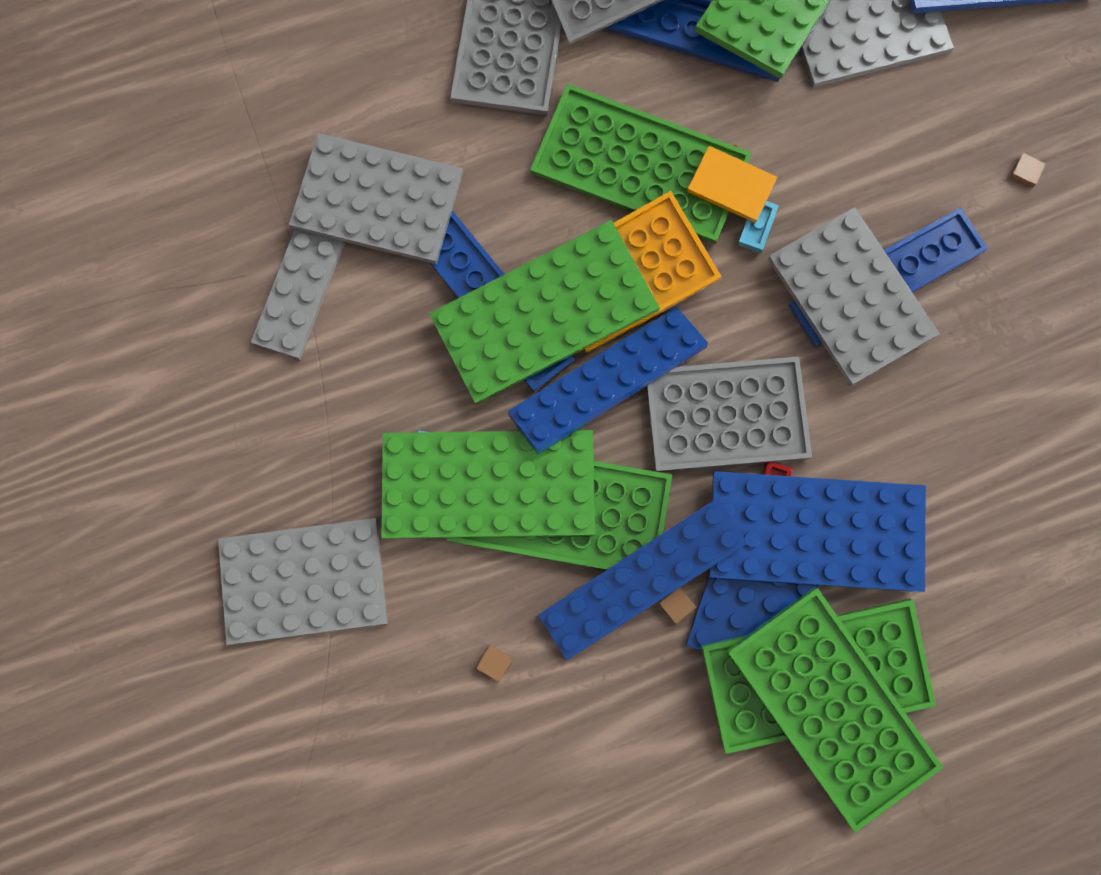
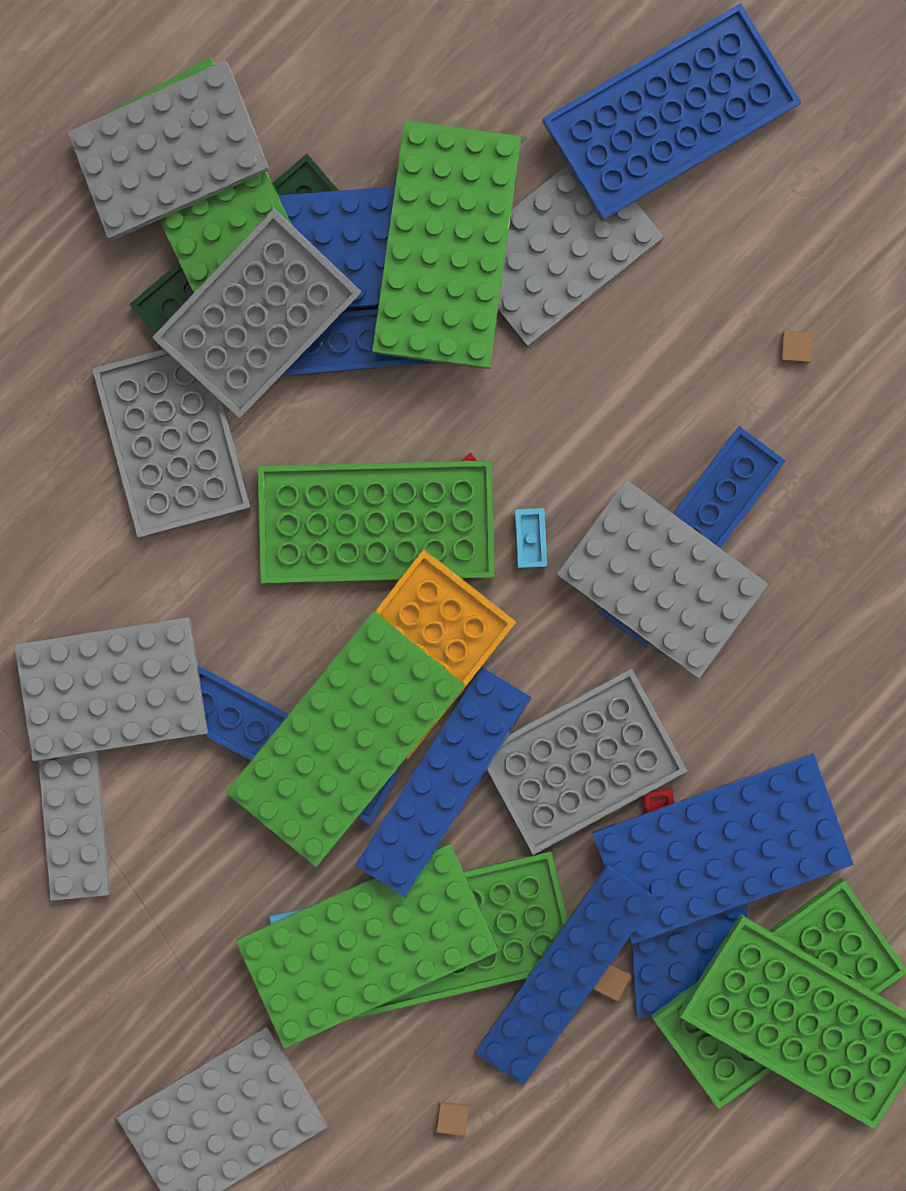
camera: 25 degrees left, 10 degrees up
light orange tile [687,146,778,223] -> none

